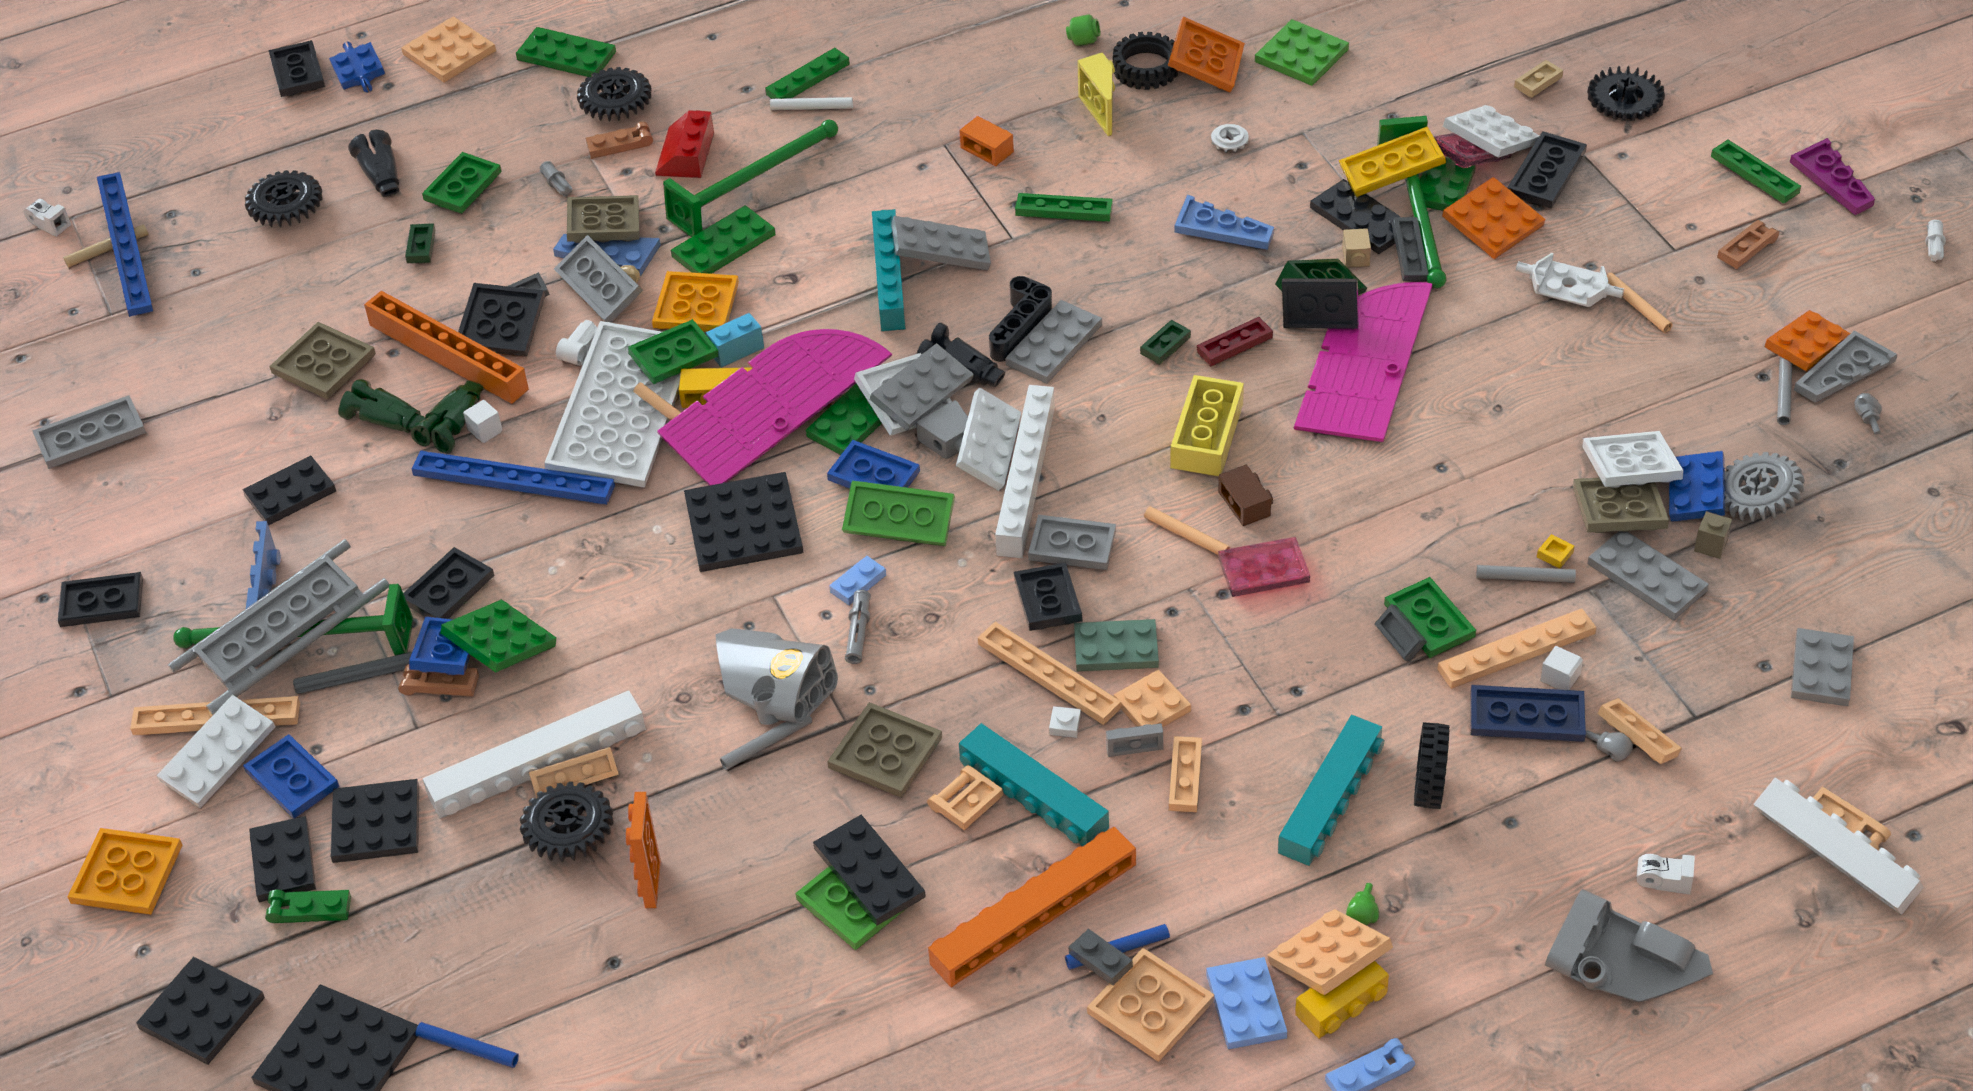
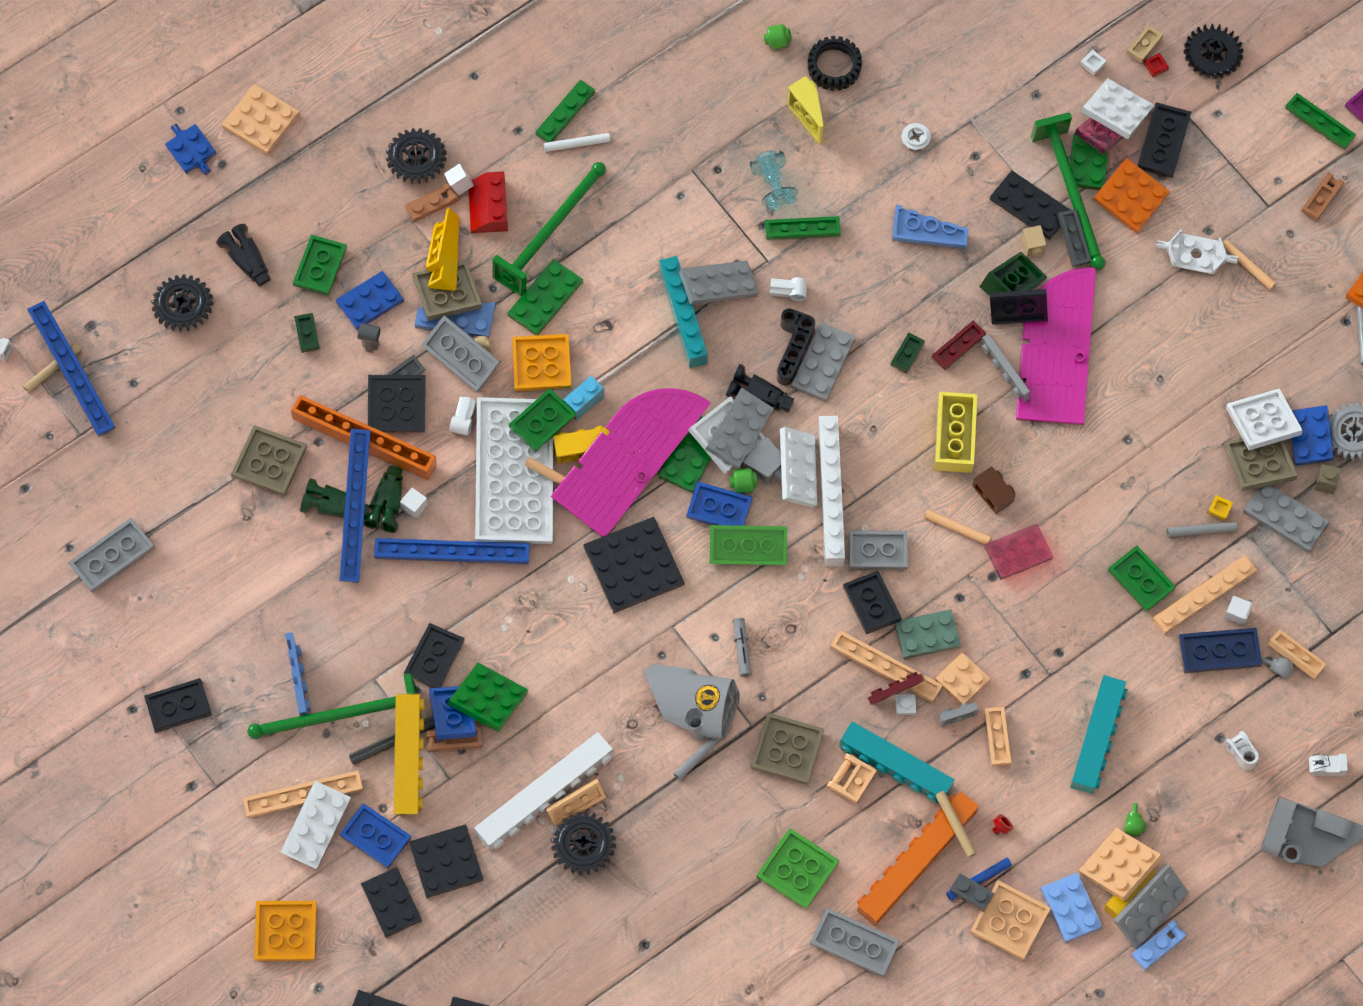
camera: 15 degrees left, 20 degrees up
light grey piece [168,539,389,715] -> none
black plate [242,455,336,526] -> none
green plate [265,890,351,923] -> none
black plate [268,40,325,97] -> none
green plate [516,27,616,77] -> none
light grey axle [540,161,572,197] -> none
orange plate [626,792,661,909] -> none
black plate [813,814,926,926] -> none
light blue plate [829,556,886,605] -> none
orange brick [959,116,1014,166] -> none
orange plate [1168,16,1245,92] -> none
bright green plate [1255,19,1349,86] -> none
yellow tile [1339,126,1446,197] -> none
dark grey tile [1375,604,1427,662] -> none
black tyre [1414,722,1450,809] -> none
none -> blue plate [336,271,404,330]
none -> blue plate [339,429,370,583]
none -> dark grey piece [357,323,381,353]
none -> yellow brick [394,693,425,814]
none -> yellow wedge [425,208,460,291]
none -> white piece [444,164,474,196]
none -> bright green head [729,468,757,494]
none -> clear light blue piece [749,150,798,210]
none -> white piece [770,277,808,302]
none -> light grey plate [810,908,900,978]
none -> dark red plate [868,672,926,705]
none -> tan piece [935,791,977,858]
none -> light grey plate [981,334,1030,403]
none -> red tile [992,814,1013,835]
none -> white plate [1080,50,1106,76]
none -> light grey plate [1113,864,1189,949]
none -> red tile [1144,53,1169,77]
none -> white piece [1225,731,1259,771]

